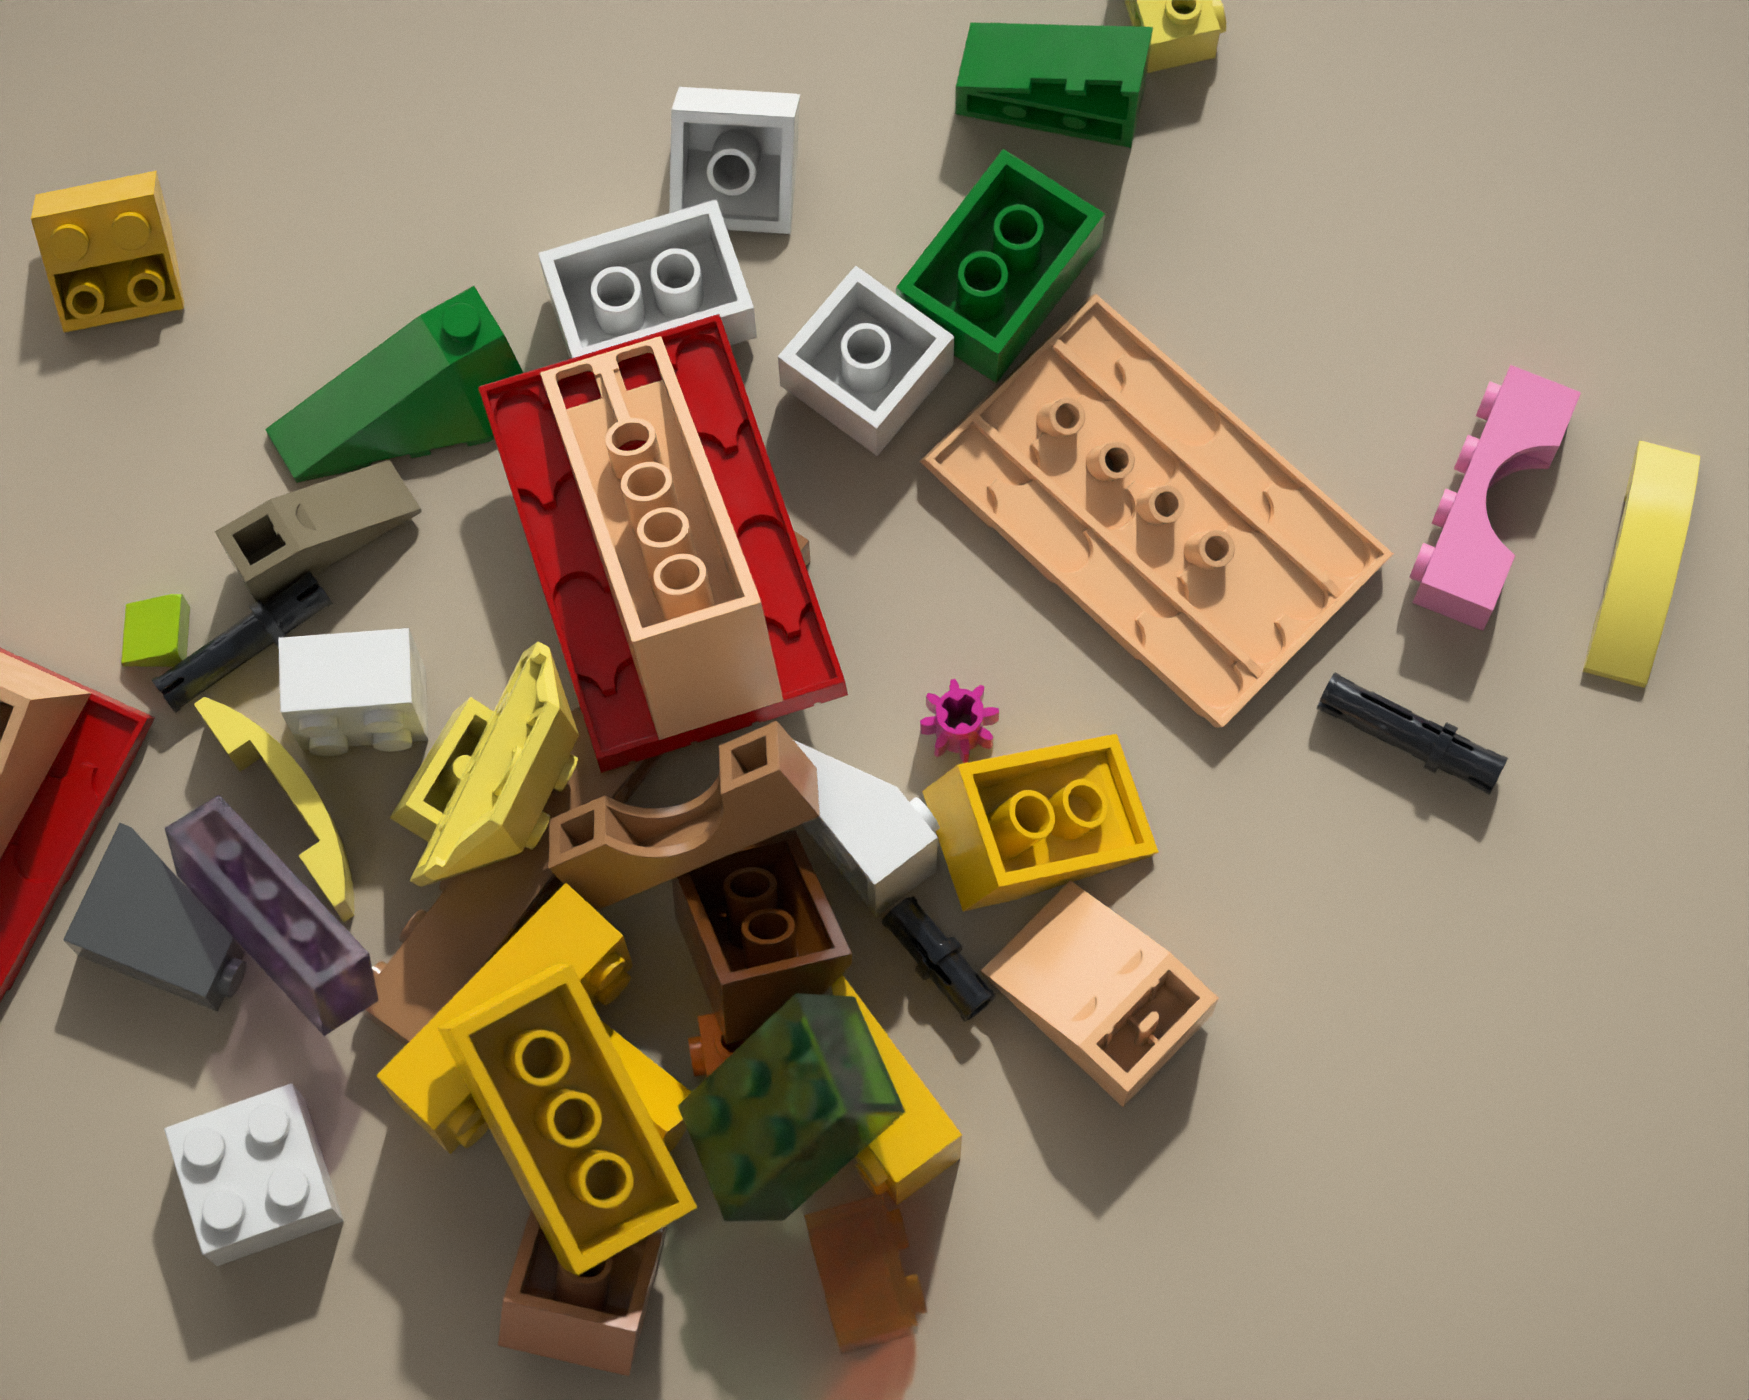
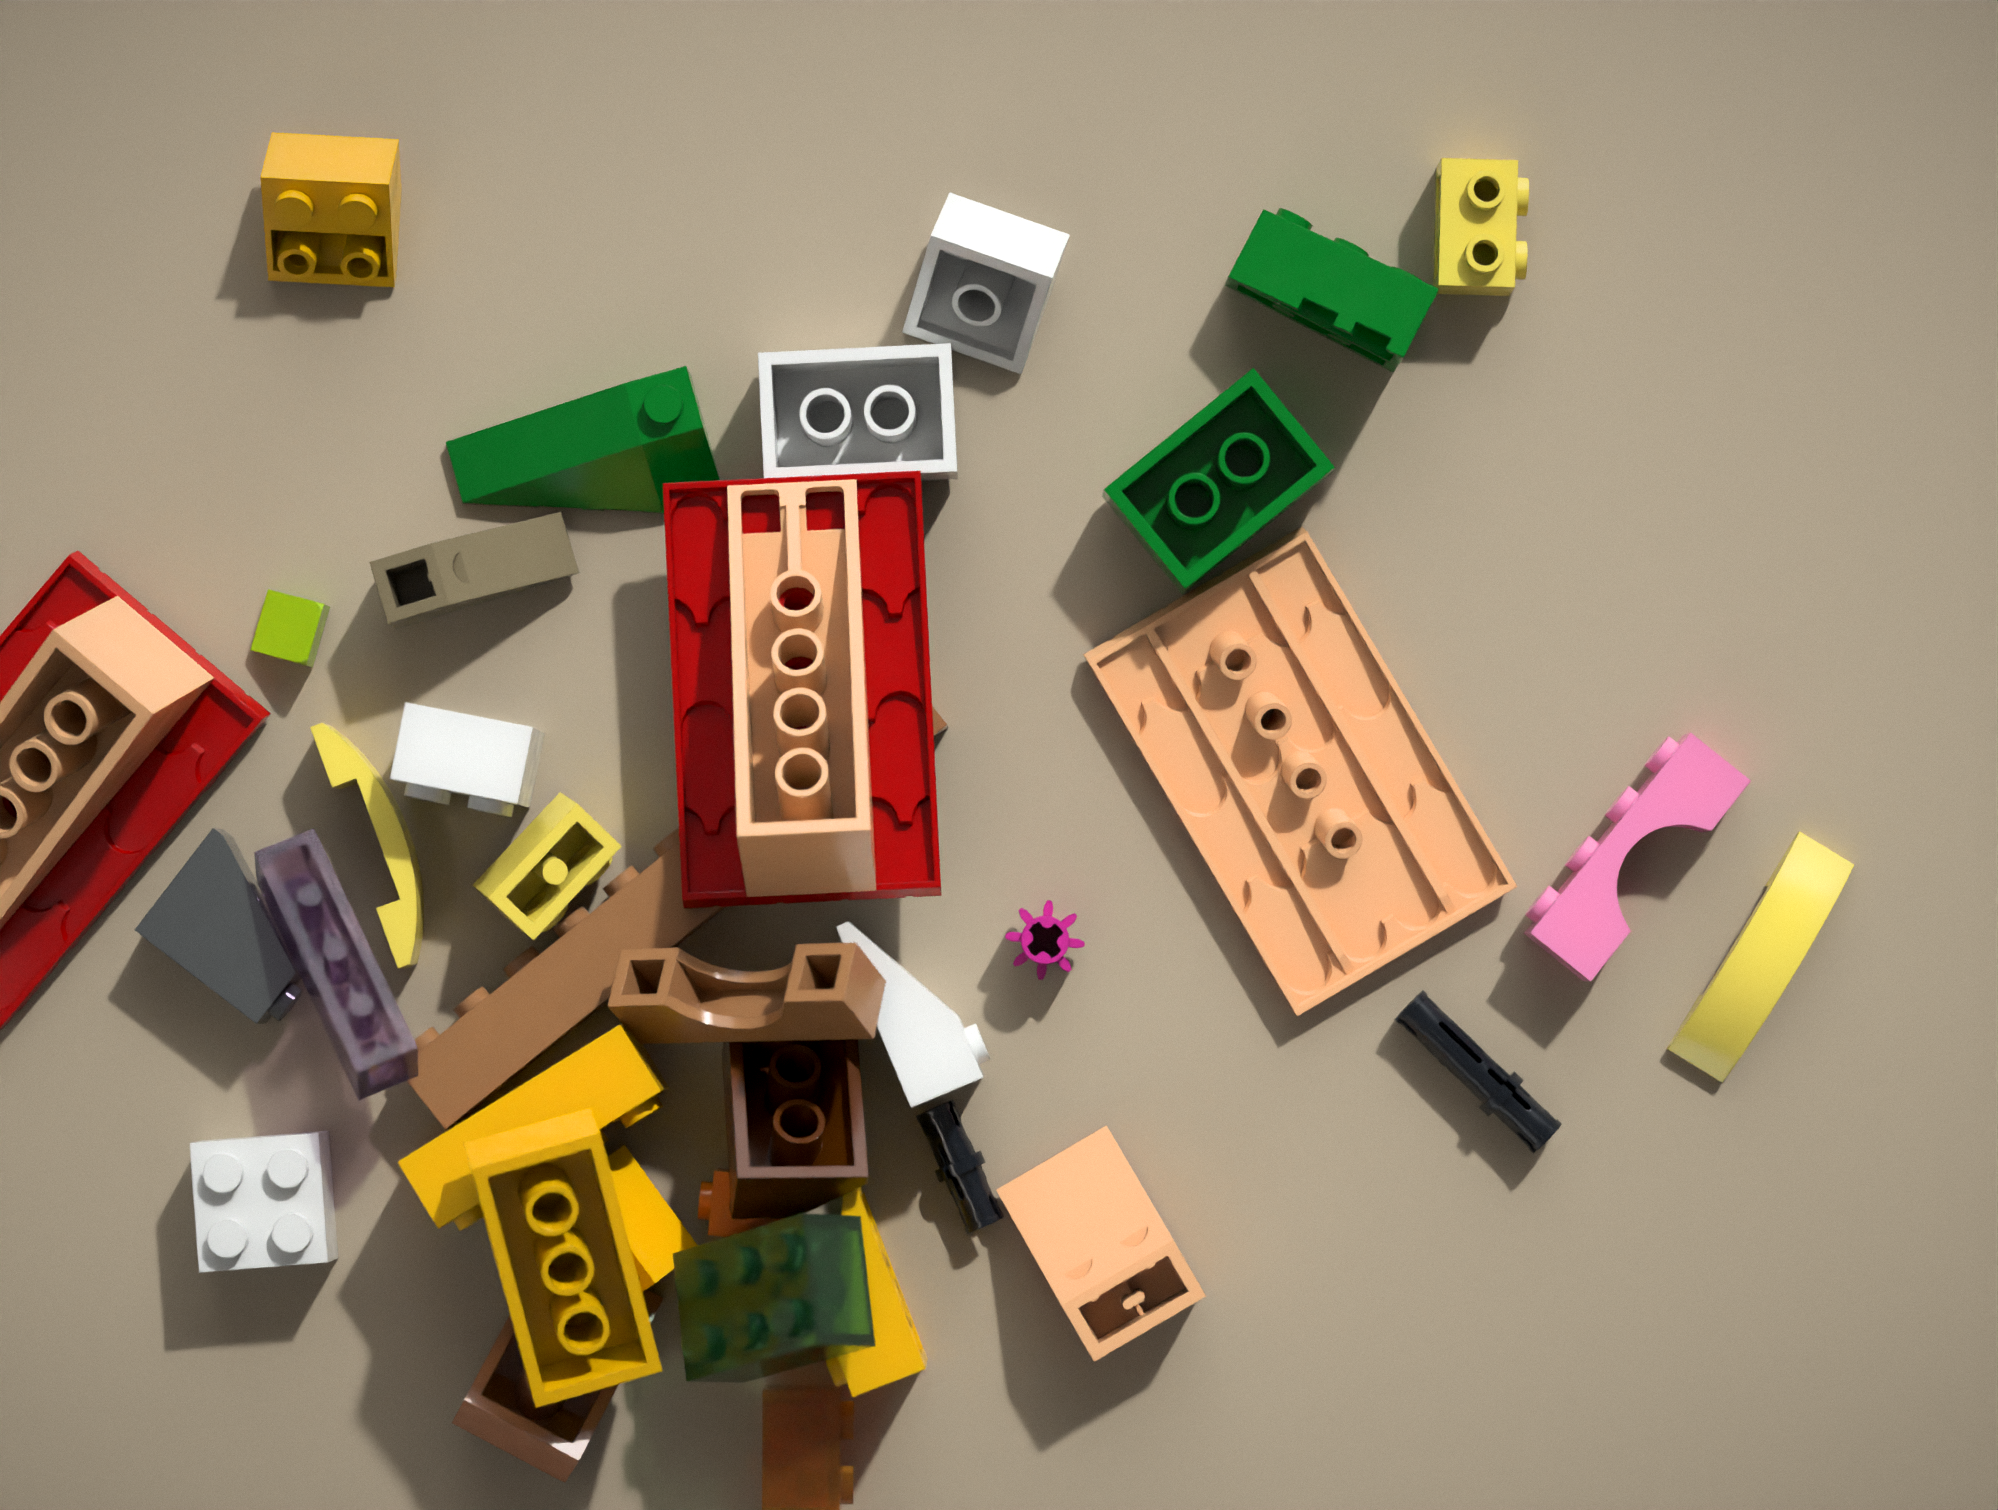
camera: 15 degrees right, 15 degrees up
black pin [152,571,333,713] -> none
light yellow wedge [410,642,579,887] -> none
white brick [778,265,954,456] -> none
yellow slope [922,734,1159,912] -> none

